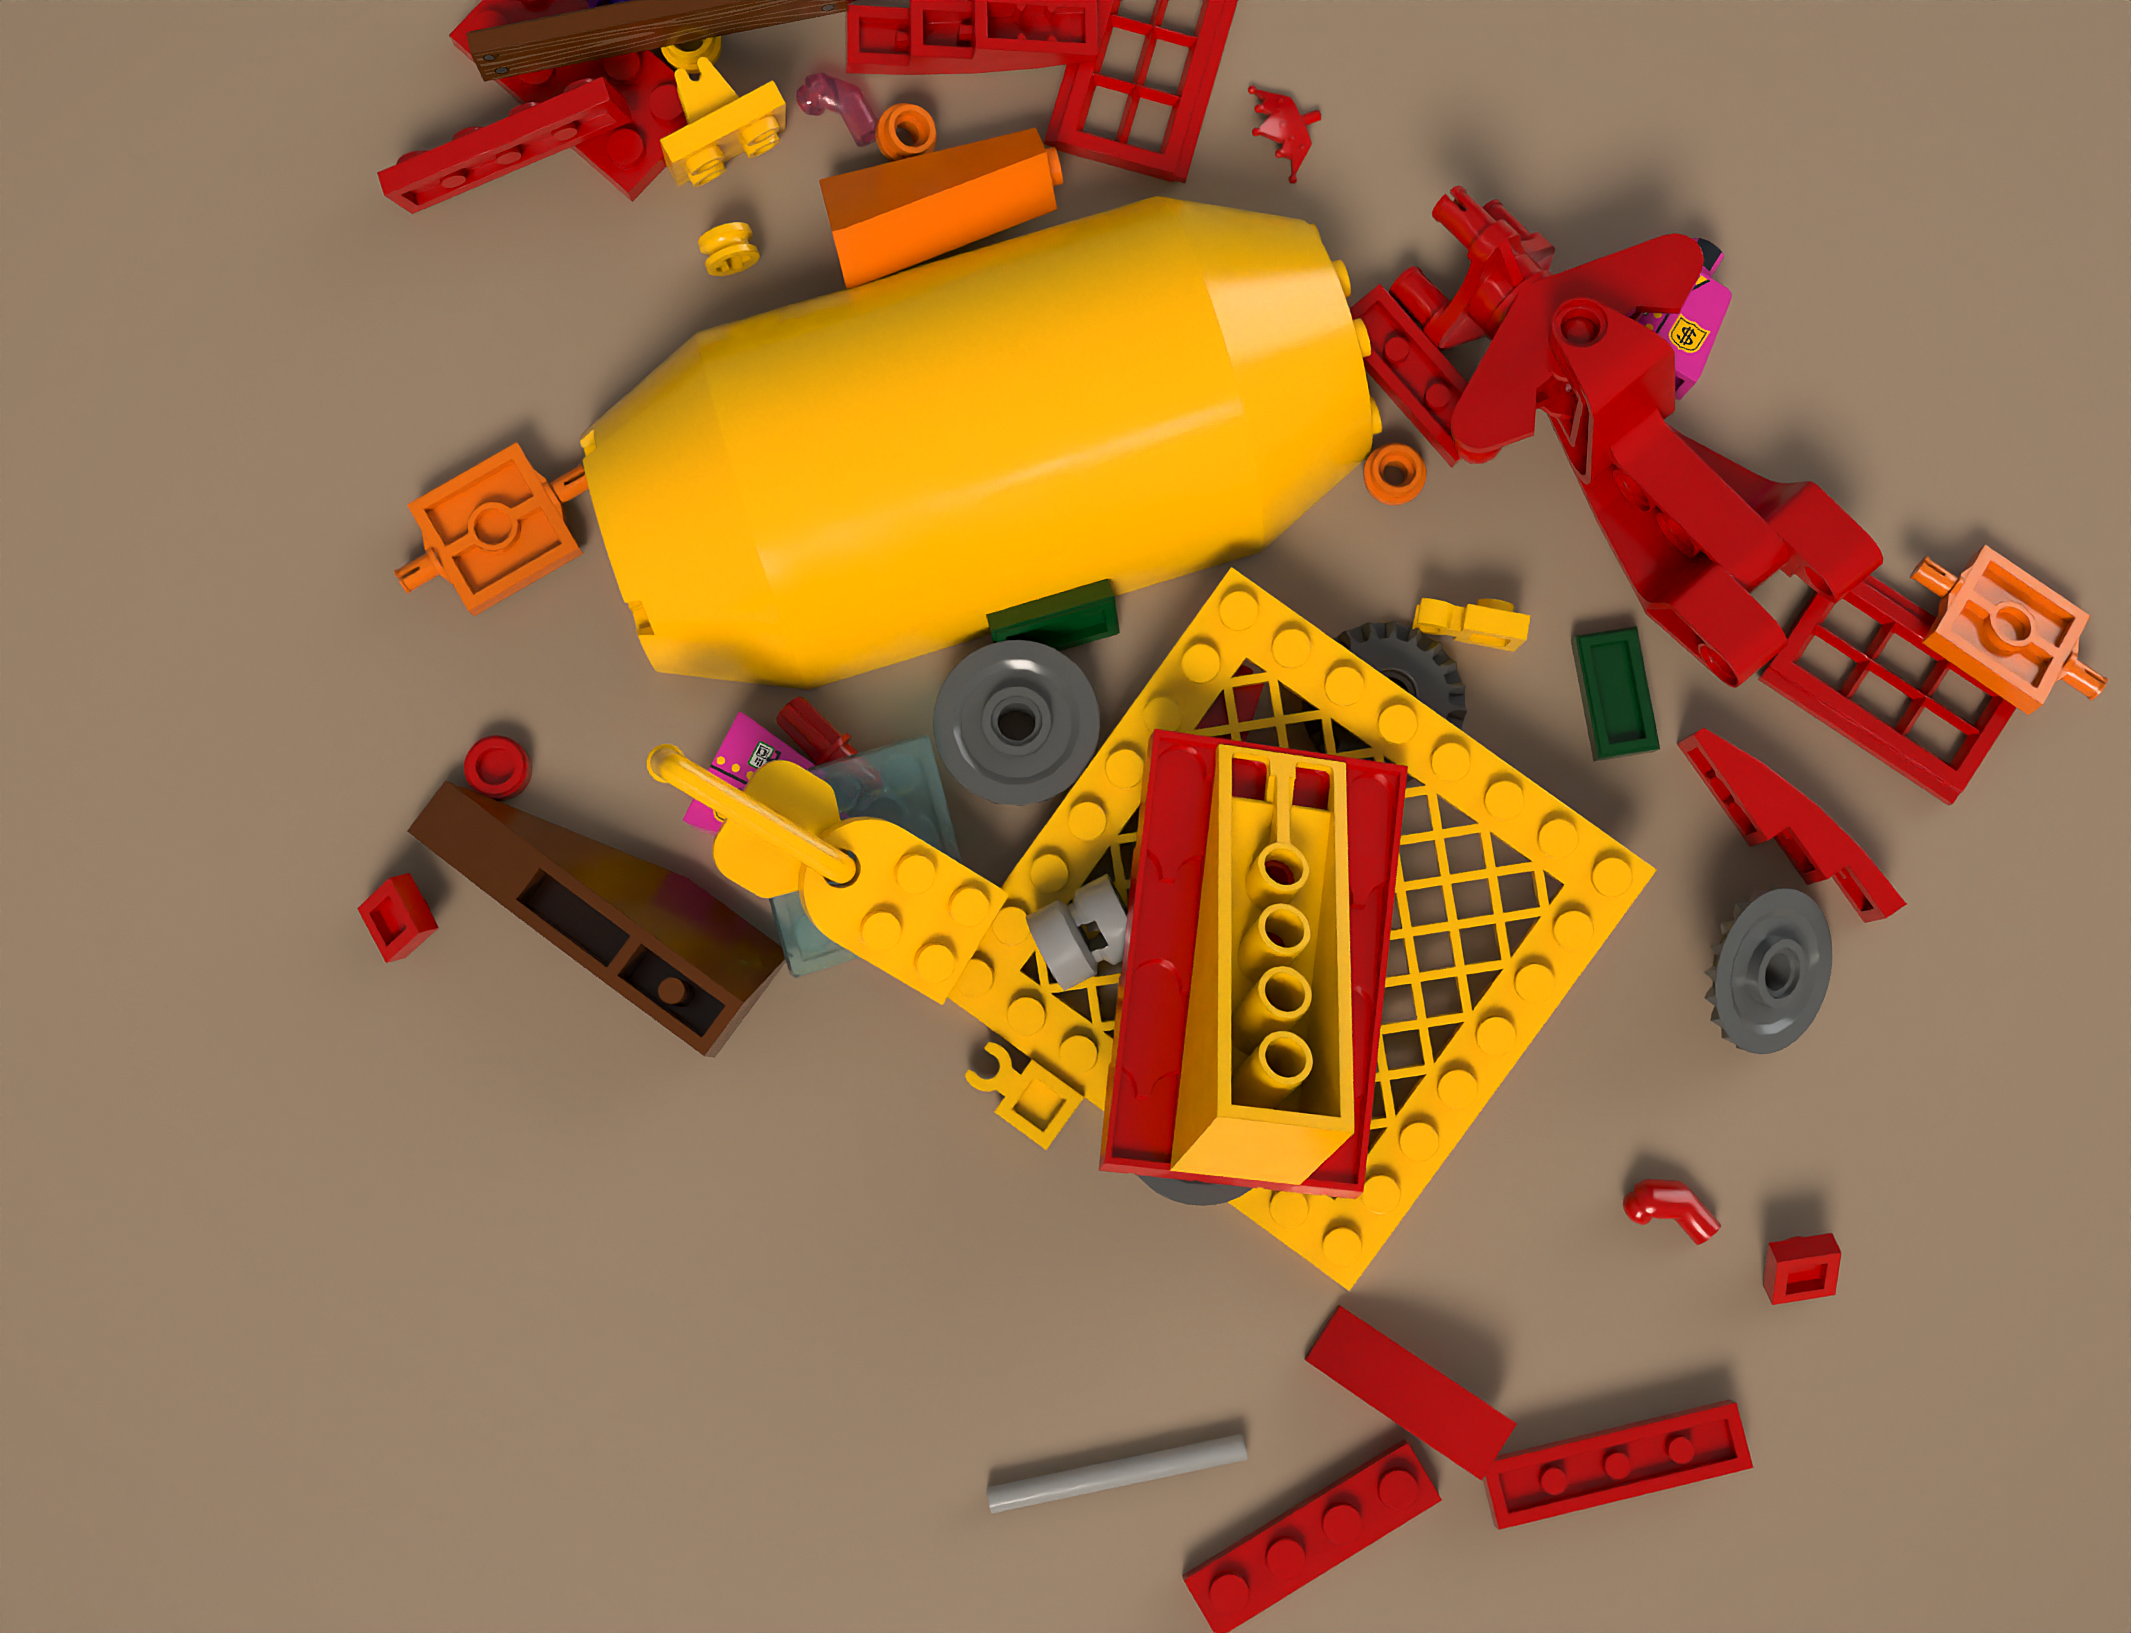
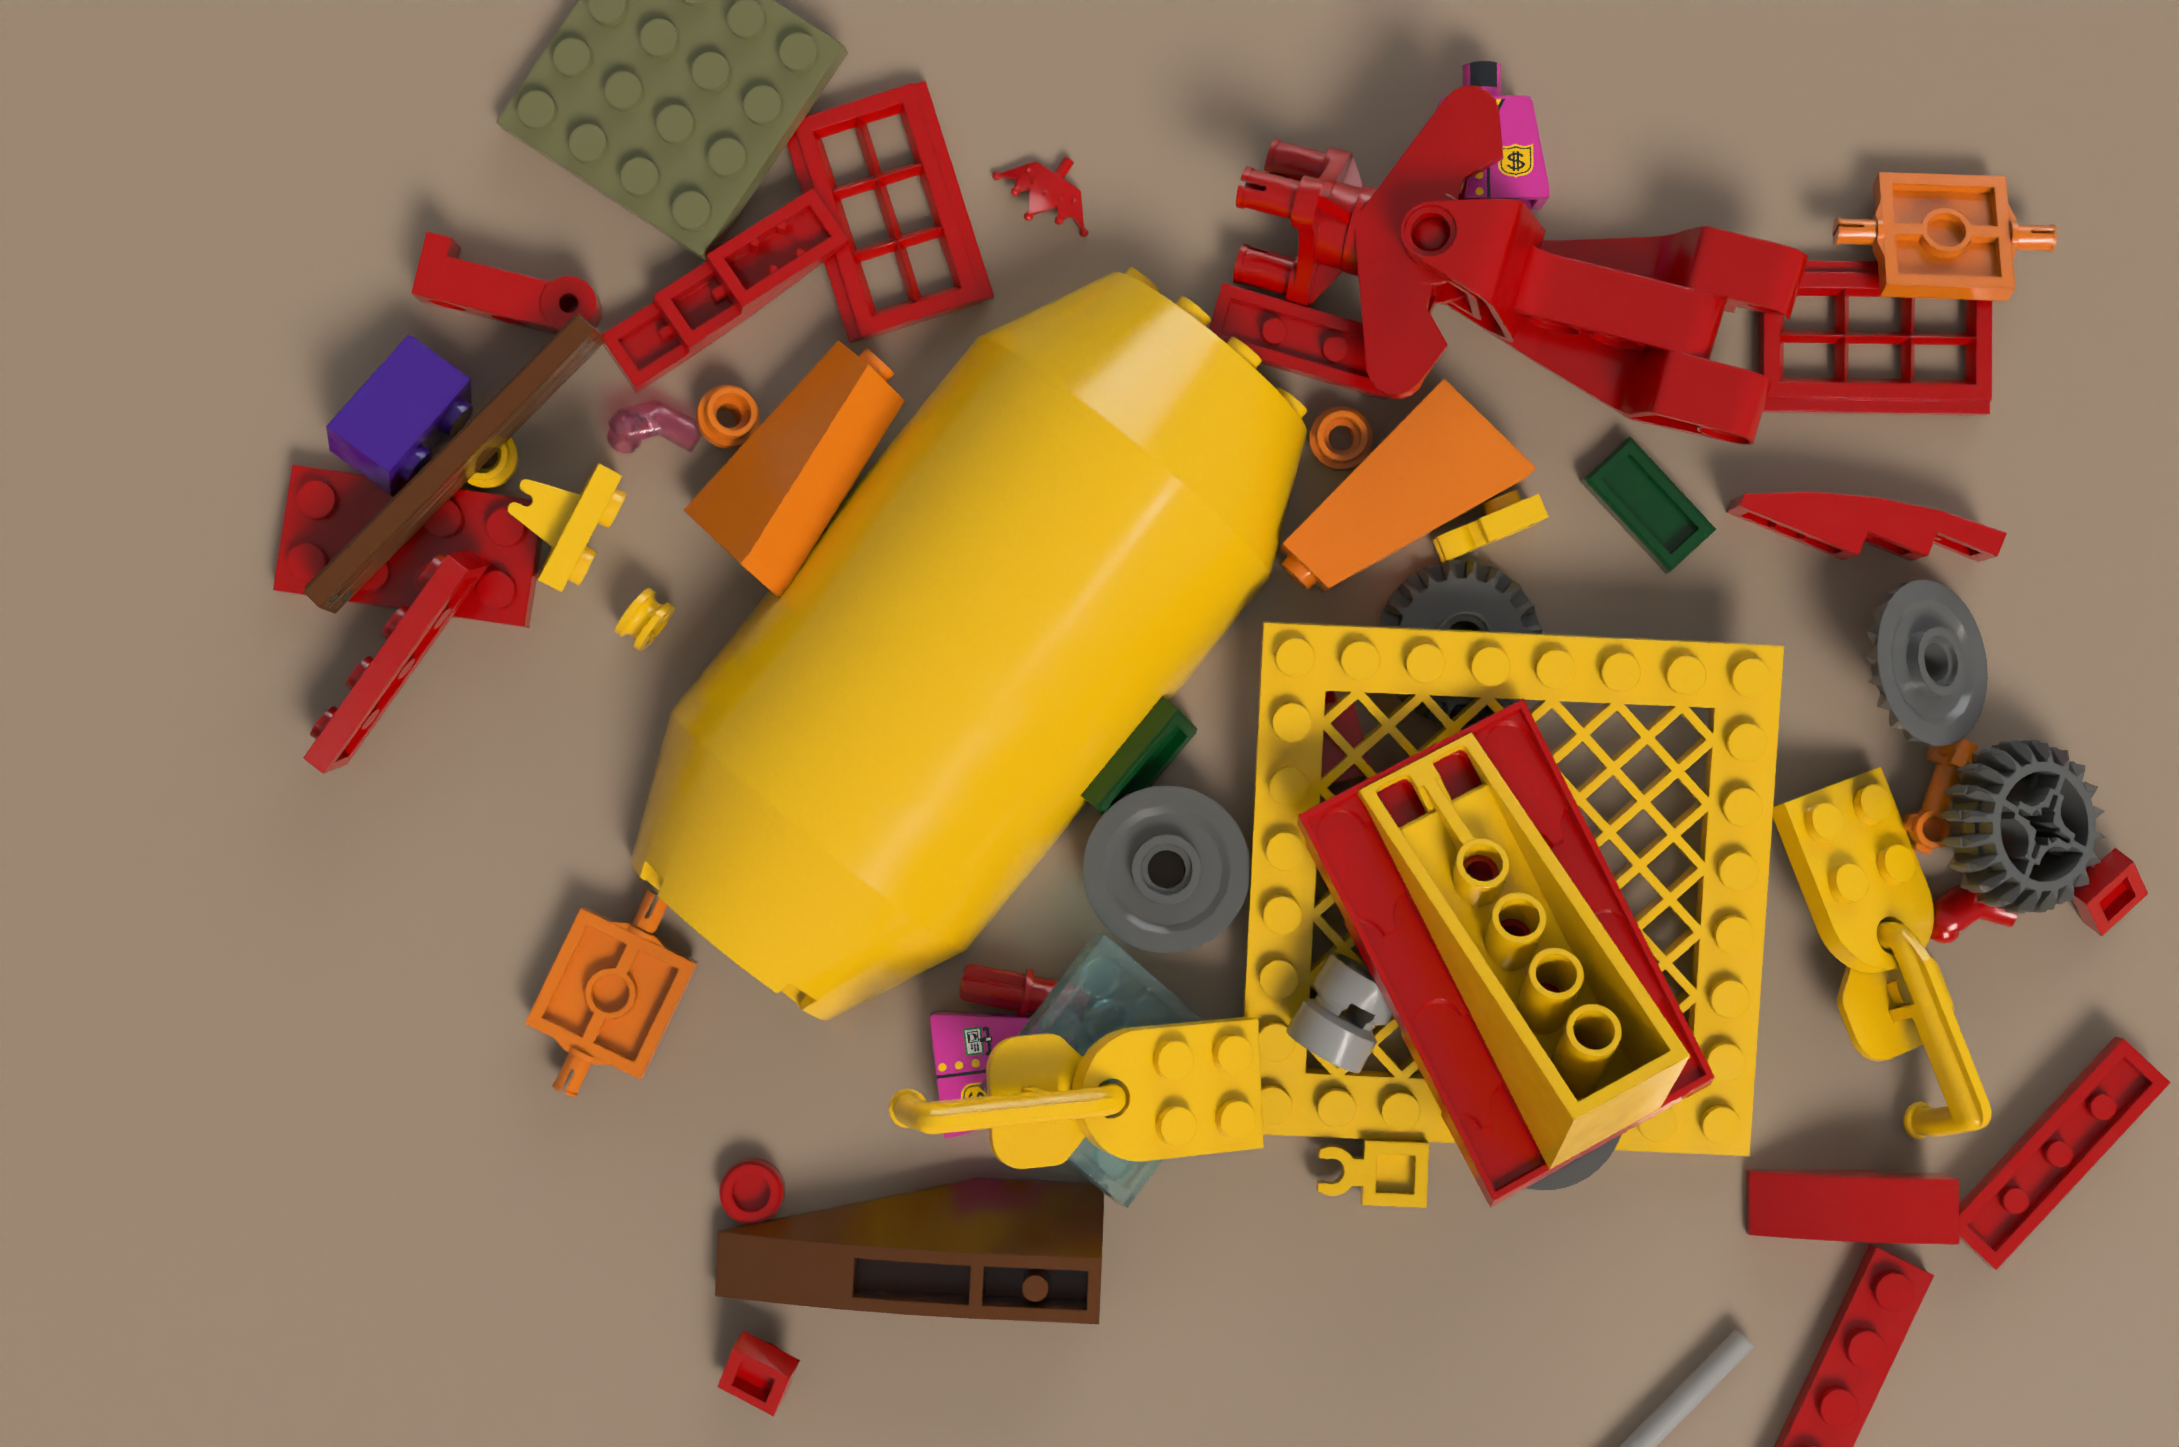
camera: 30 degrees left, 5 degrees up
none -> orange slope [1279,379,1536,593]
none -> yellow plate [1773,767,1992,1139]
none -> orange bar [1902,738,1978,854]
none -> dark grey gear [1939,740,2106,914]

